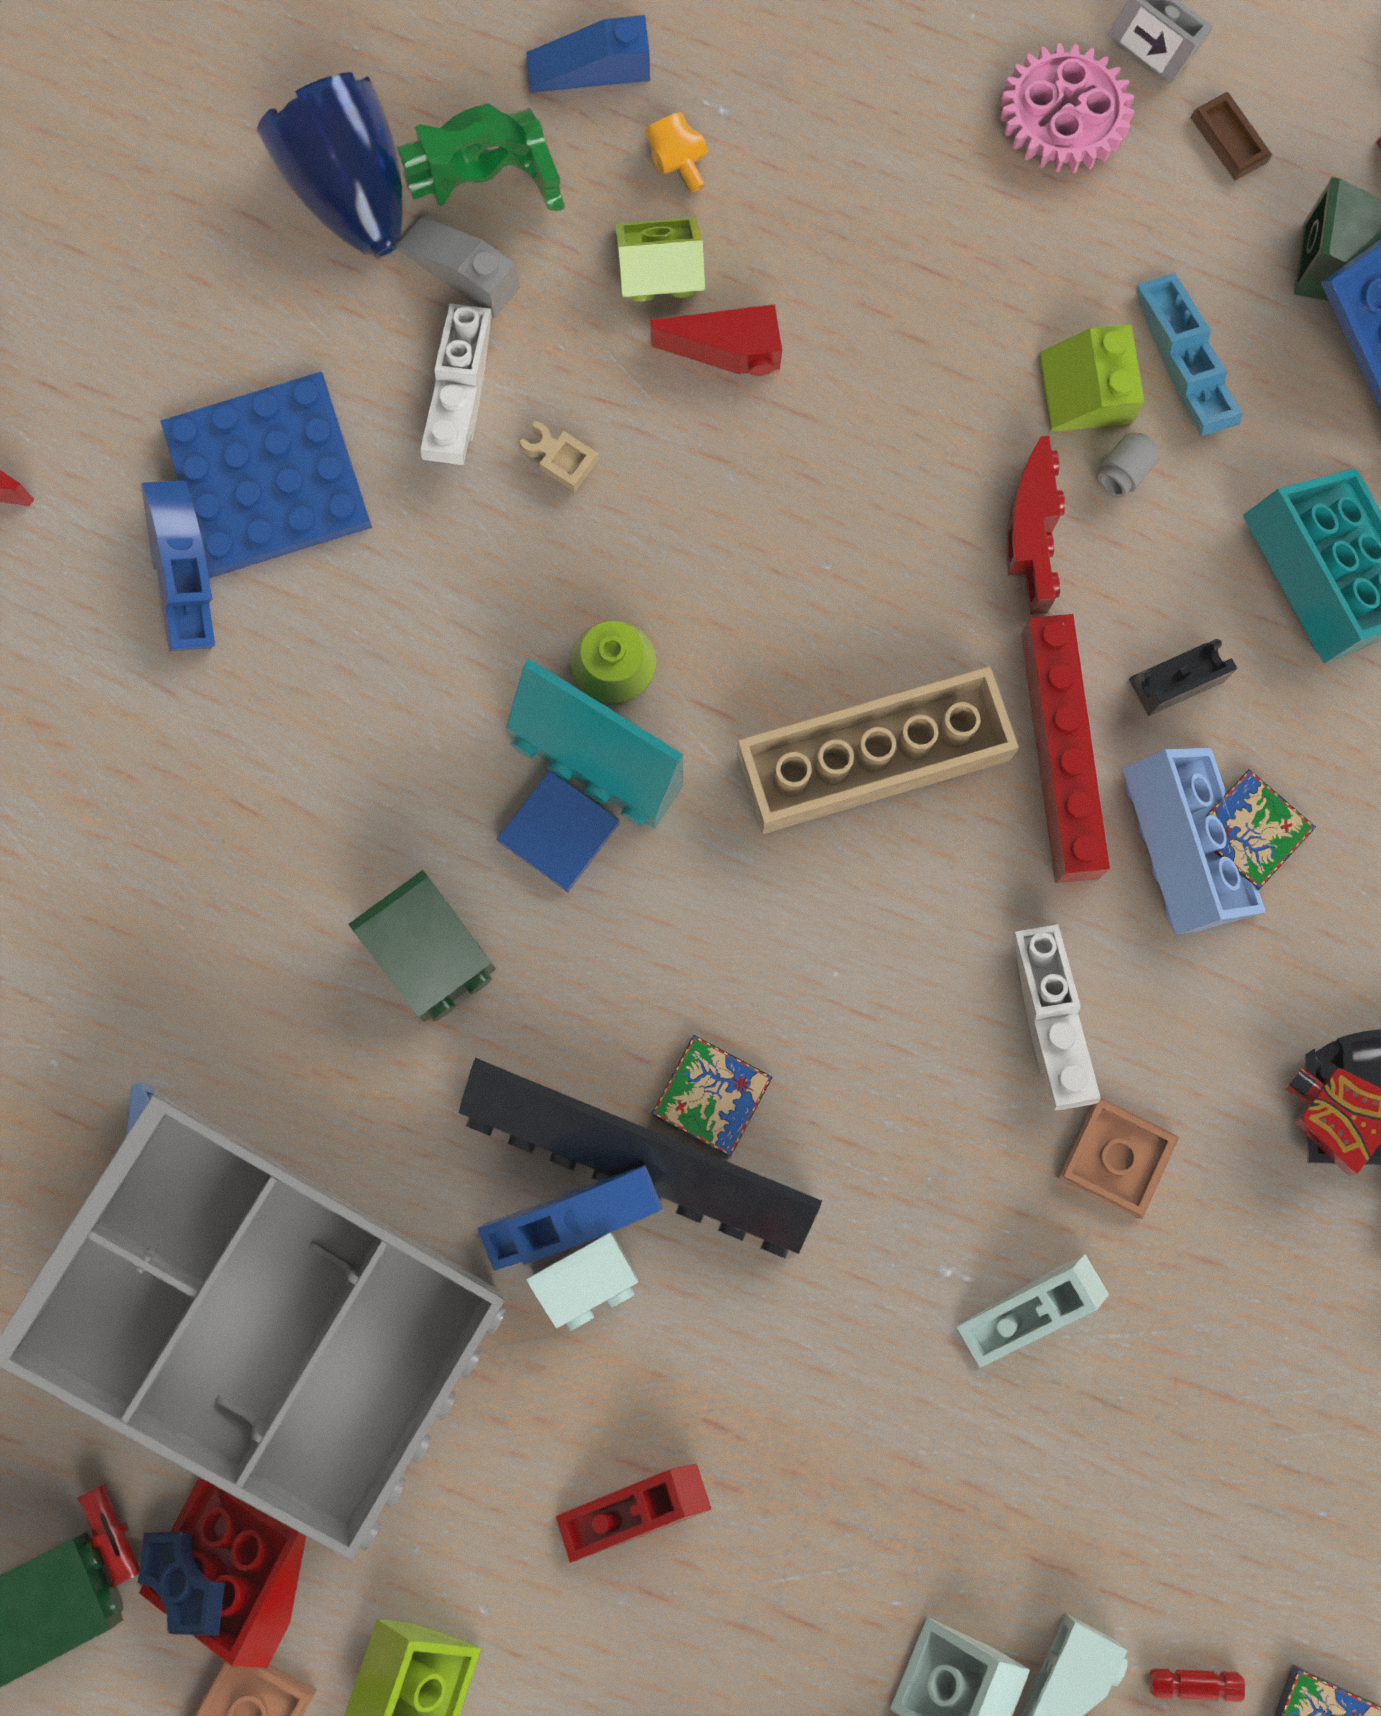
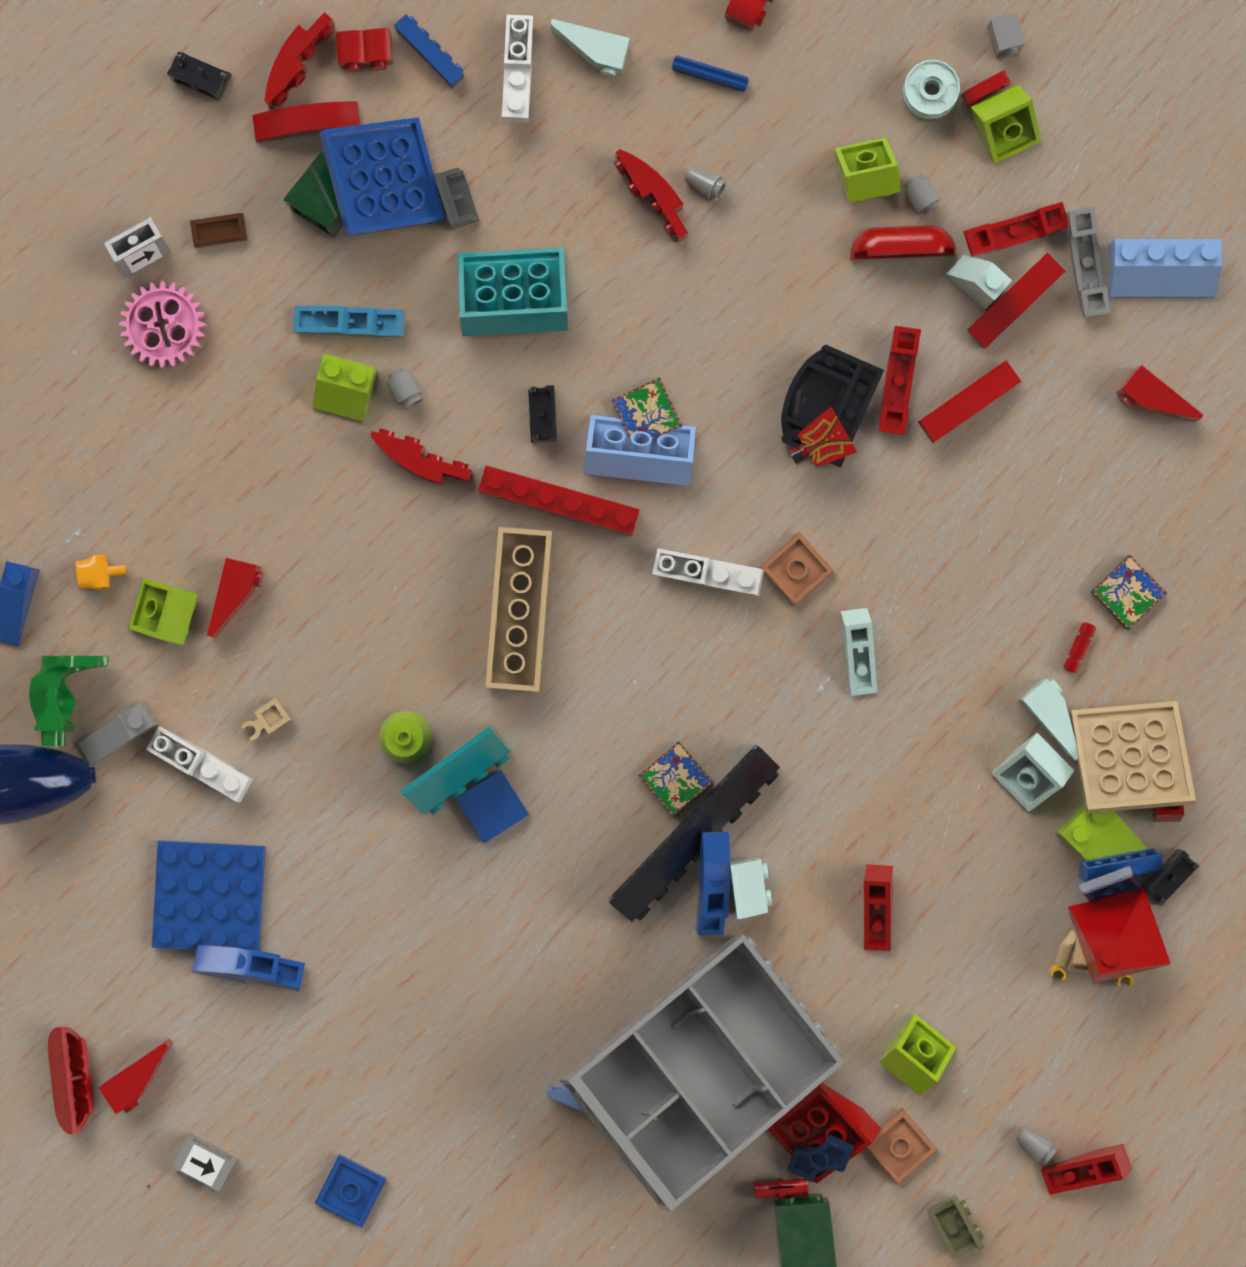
camera: 70 degrees left, 10 degrees up
slope [348,870,496,1022] -> none

